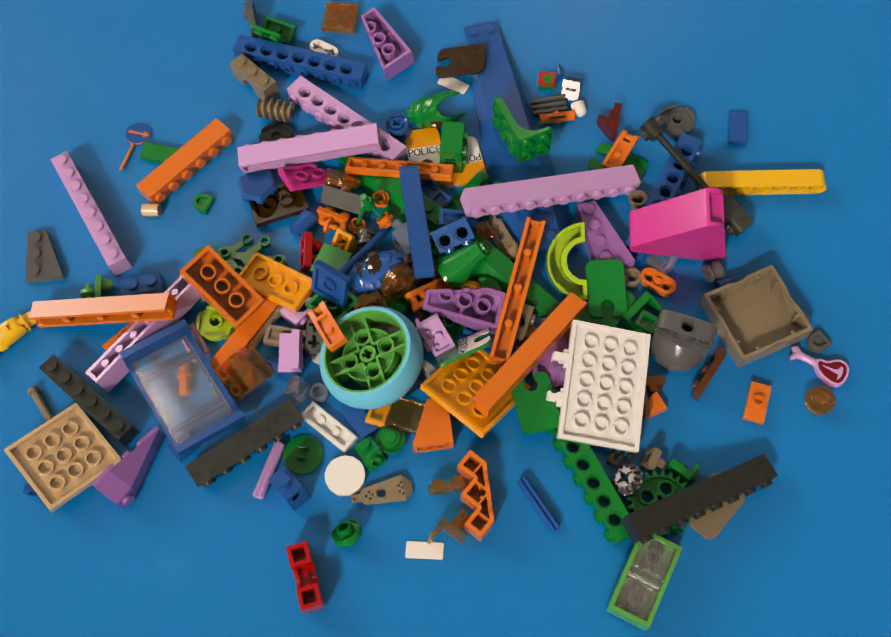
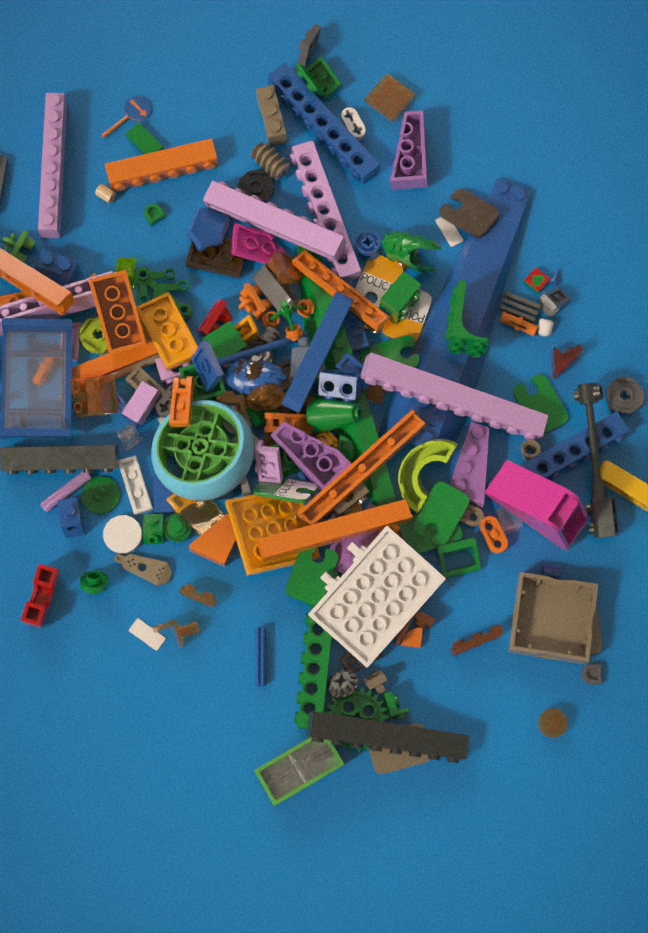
camera: 25 degrees right, 10 degrees up
blue brick [290,209,318,238] -> none
sand blue tile [309,383,329,403] -> none
orange brick [457,450,494,542] -> none
dark tan piece [489,215,518,261] -> none
orange plate [601,129,640,169] -> none
green bracket [631,310,658,334] -> none
dark grey piece [650,310,718,373] -> none
dark grey wheel [701,260,725,283] -> none
orange plate [742,381,771,425] -> none
lavender piece [789,345,849,388] -> none

